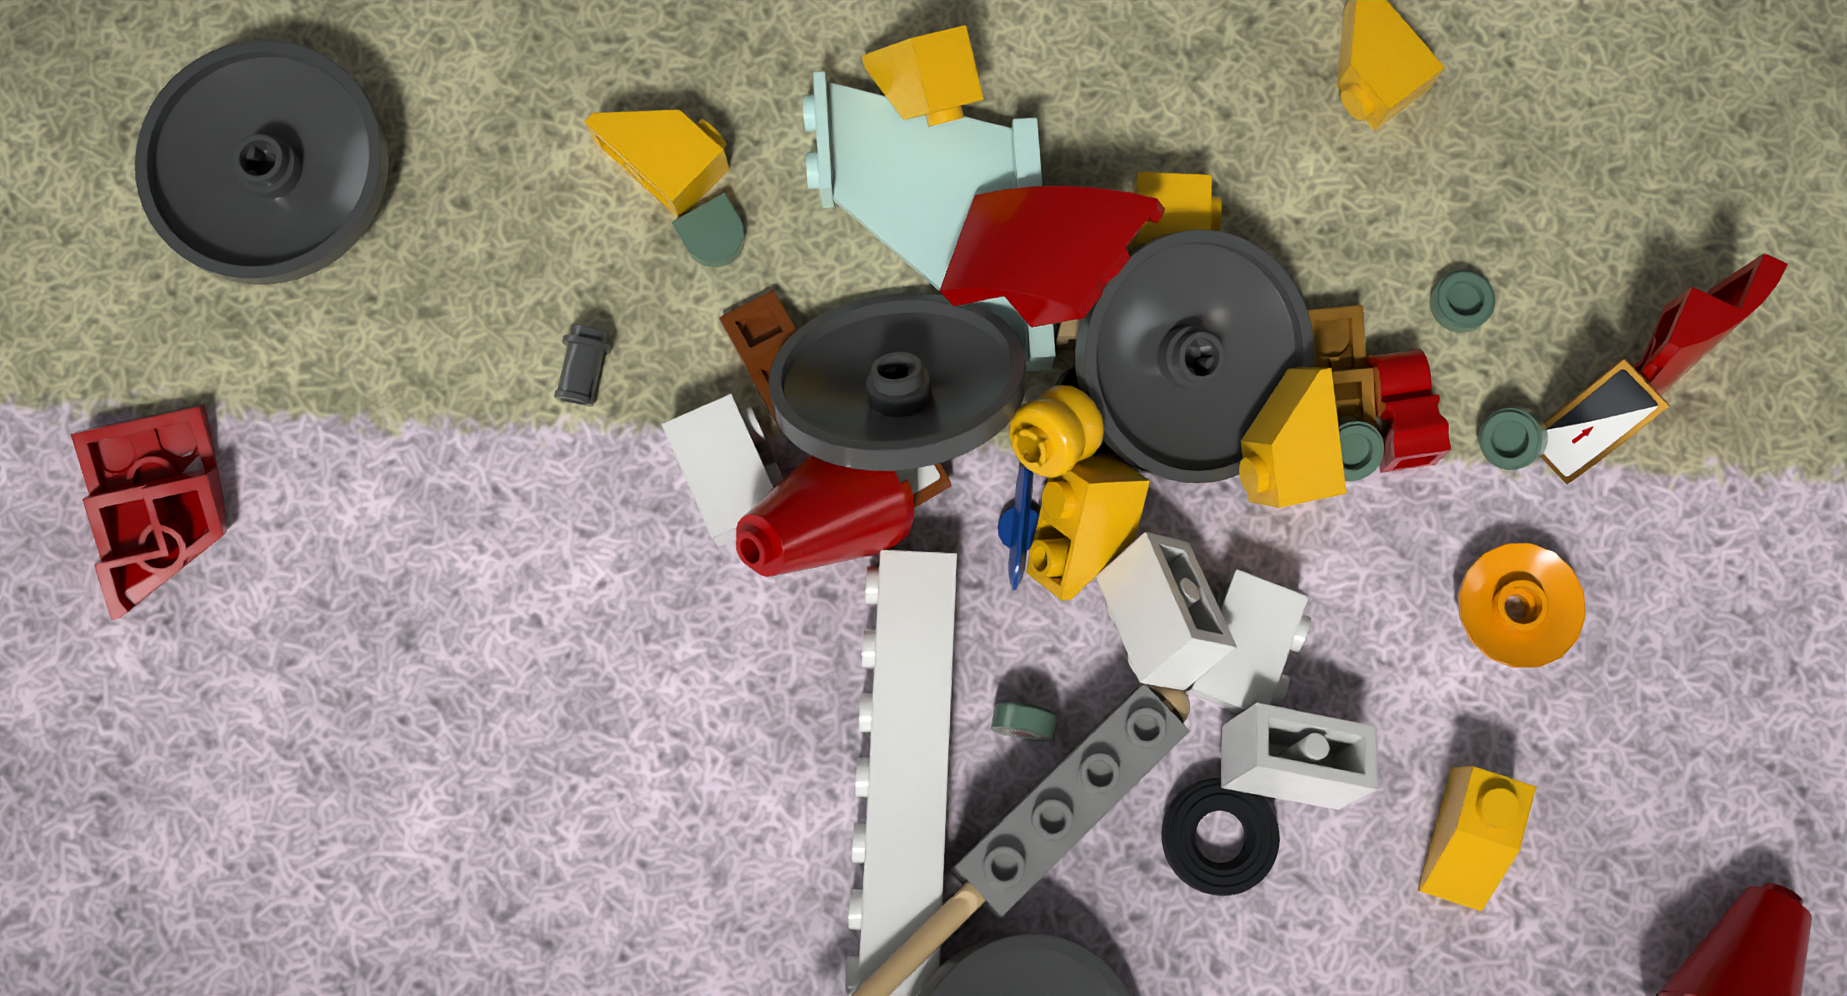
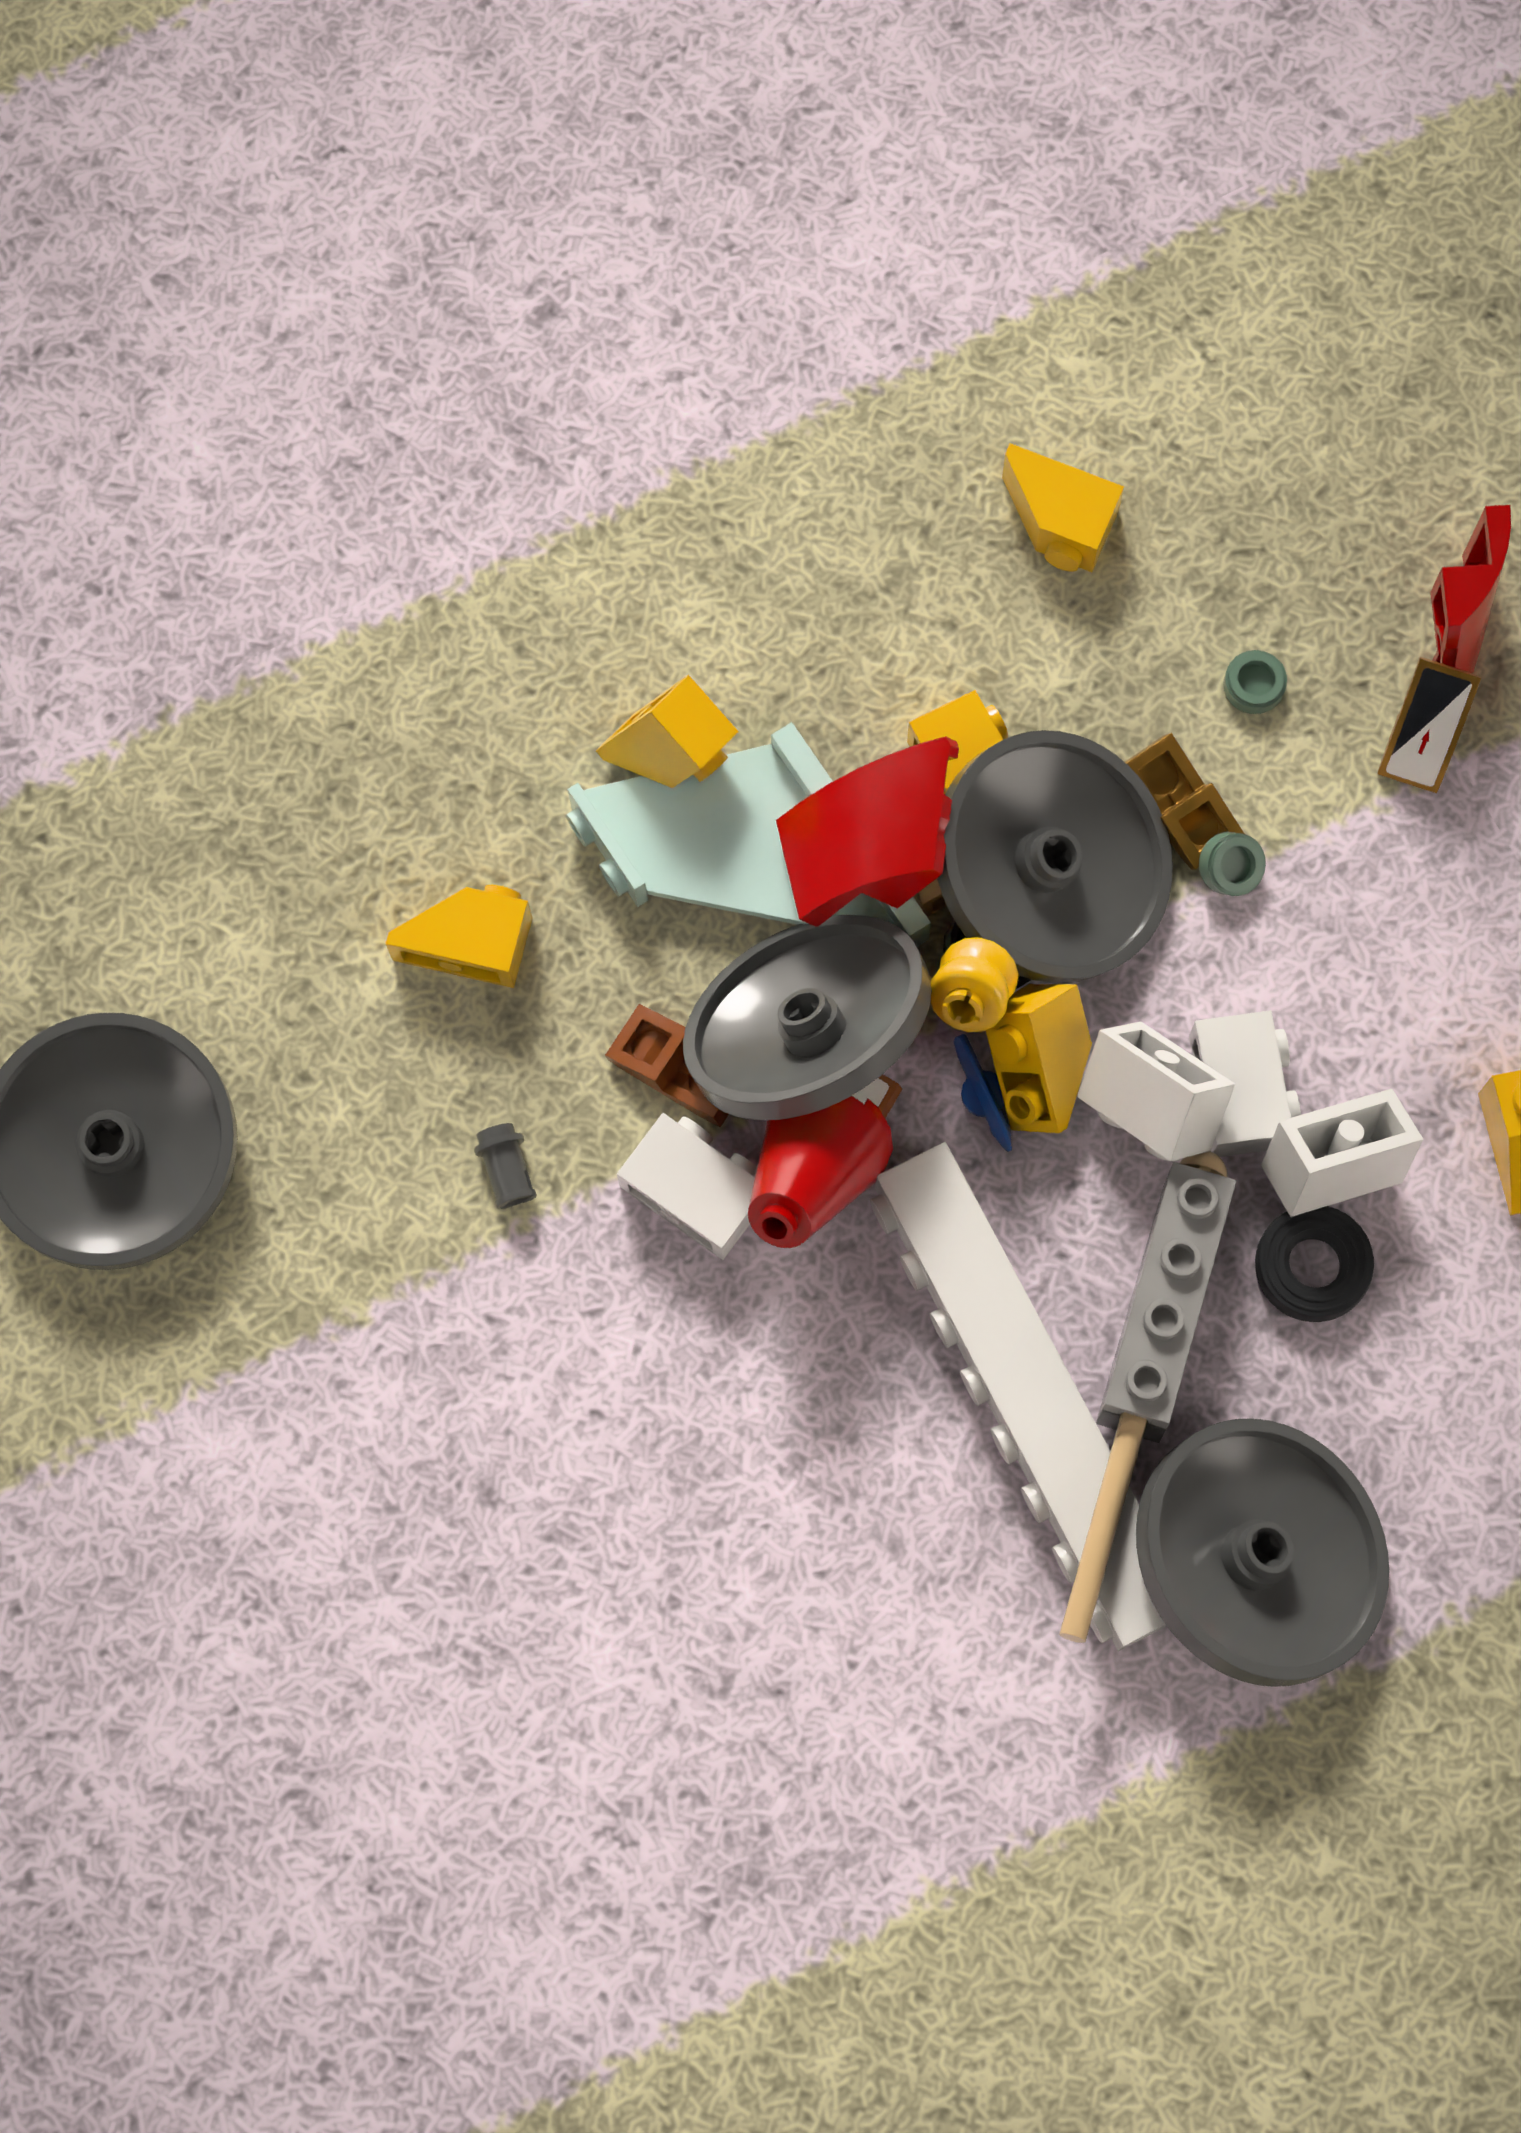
camera: 25 degrees left, 5 degrees down
red slope [70,404,227,620] -> none
sand green tile [672,193,745,267] -> none
sand green tile [991,702,1058,742] -> none
yellow slope [1239,367,1347,508] -> none
red leg [1366,348,1452,473] -> none
light orange dish [1458,543,1586,668] -> none
sand green tile [1479,406,1548,470] -> none

